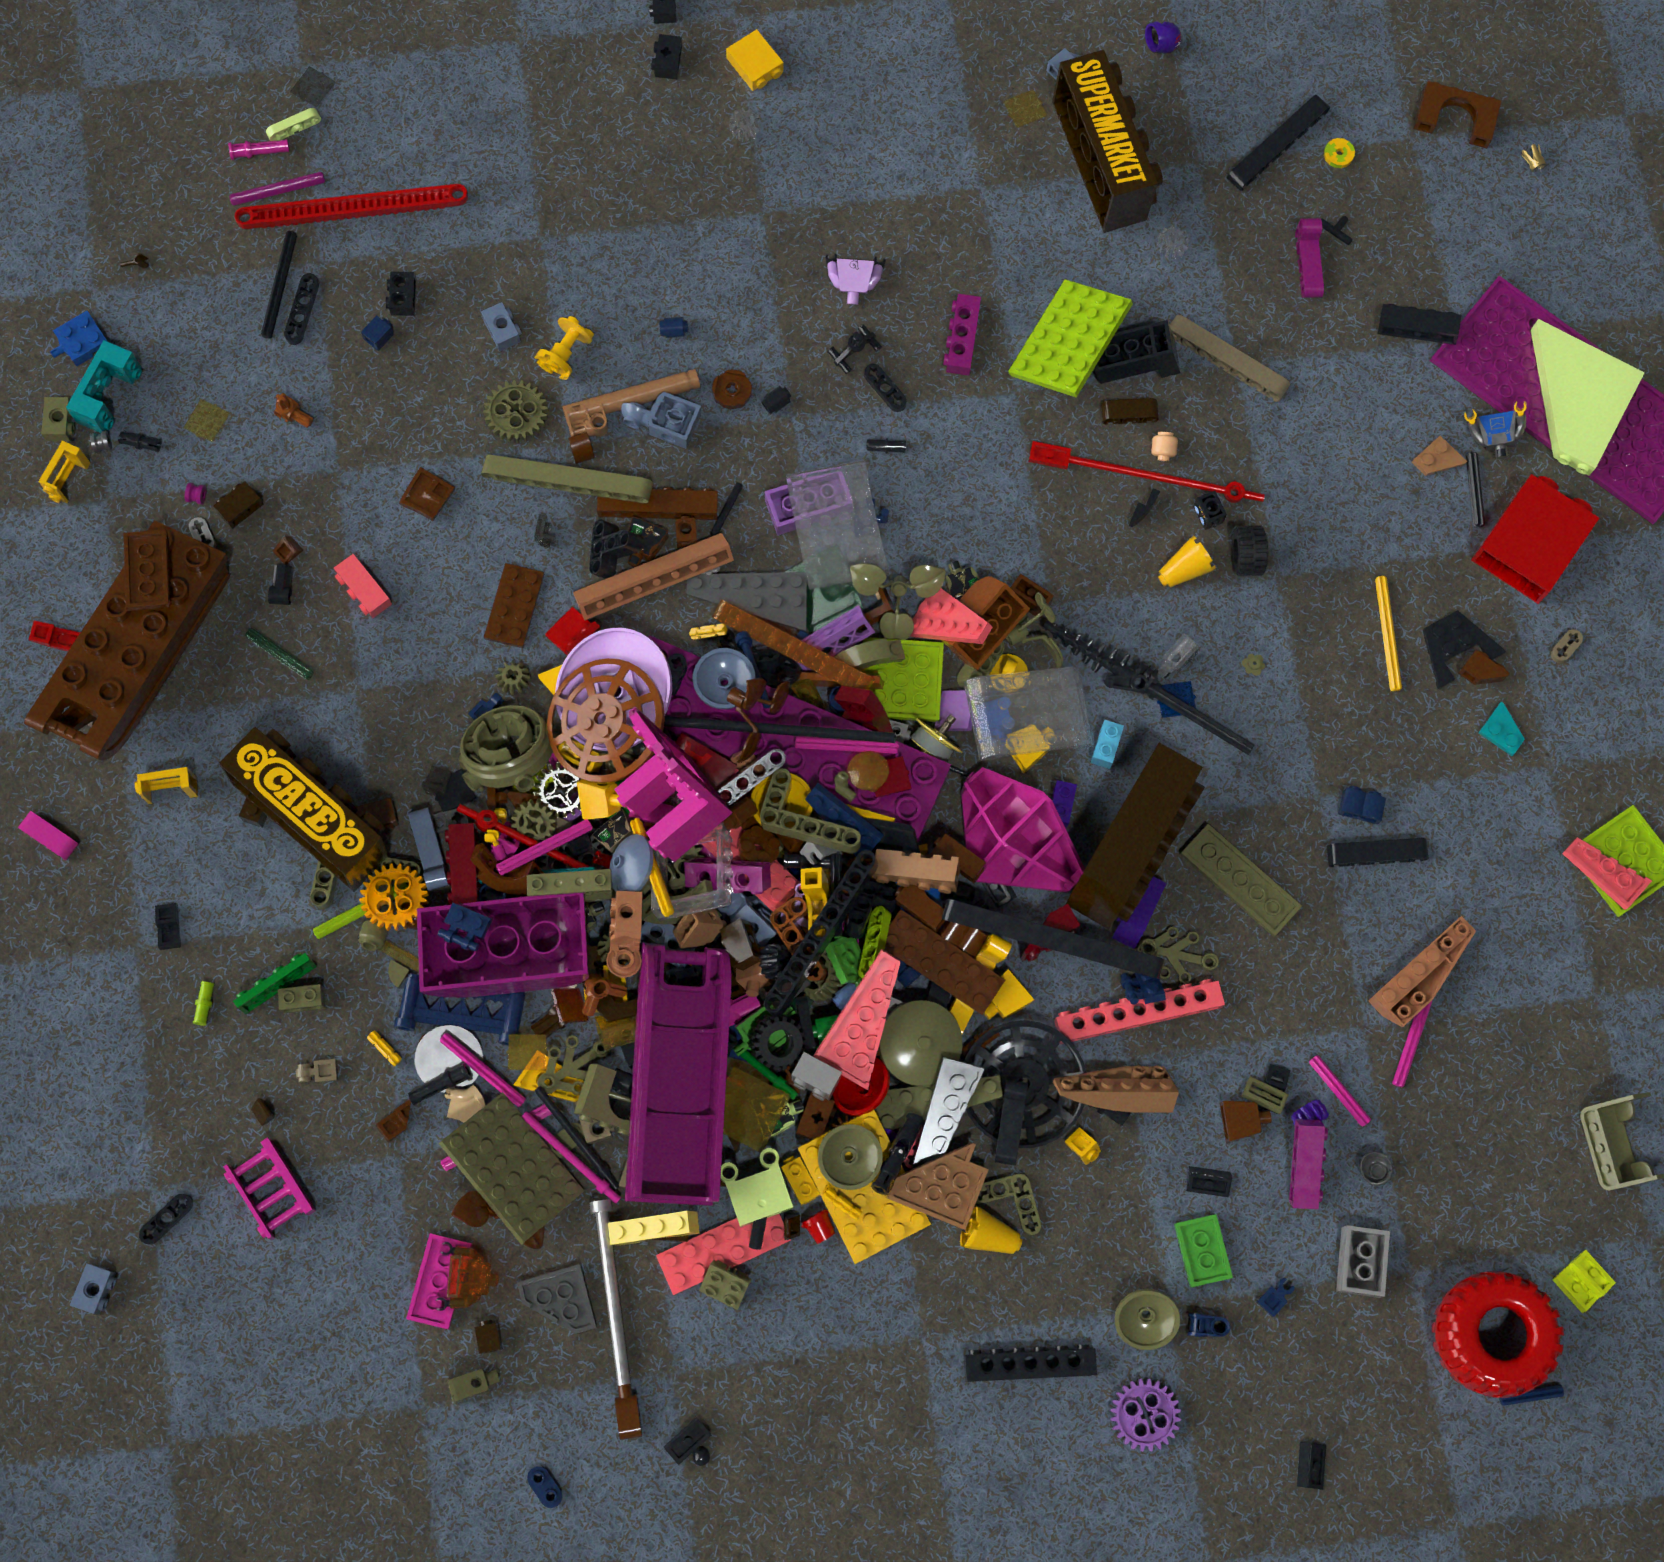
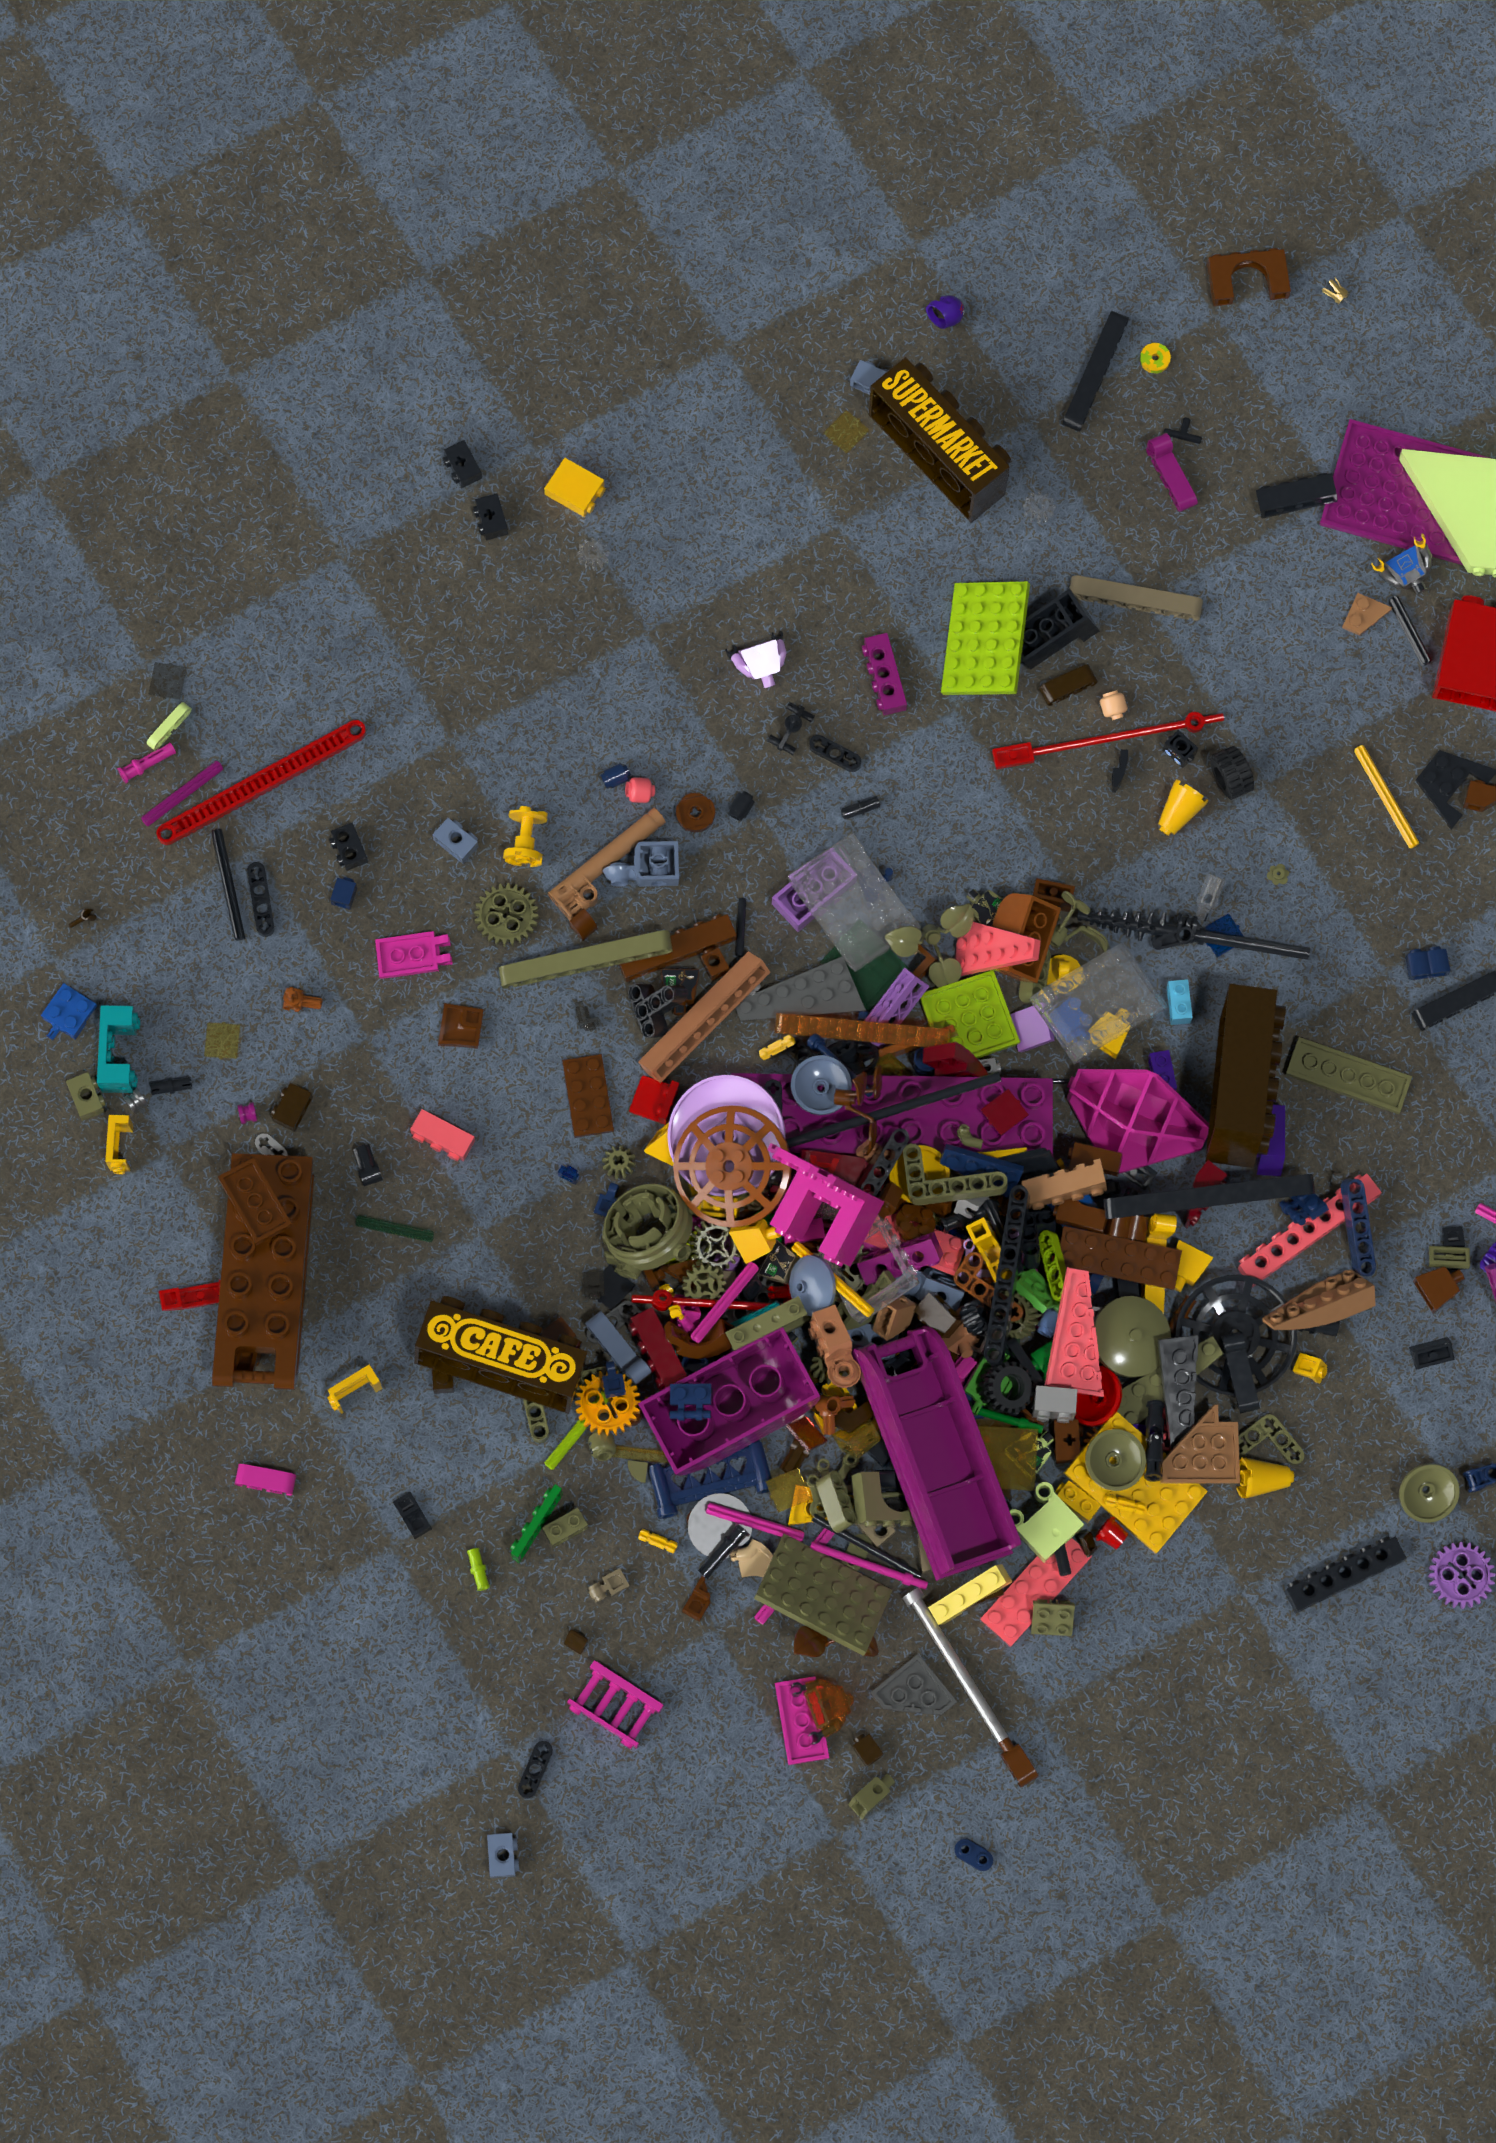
camera: 20 degrees left, 0 degrees up
reddish brown slope [273,536,303,565] -> none
black plate [663,1417,712,1466] -> none
dark pink axle [795,736,899,754] -> none
olive arch [830,639,905,675] -> none
clear yellow dish [847,751,889,792] -> none
piece [910,714,963,762] -> none
olive plant [1138,927,1219,985] -> none
bright green plate [1174,1214,1233,1288] -> none
none -> dark pink tile [375,931,453,979]
none -> clear blue plate [558,1165,580,1185]
none -> dark blue plate [602,1361,626,1398]
none -> coral head [625,777,655,803]
none -> olive beam [816,1470,856,1533]
none -> dark blue beam [1341,1178,1376,1276]

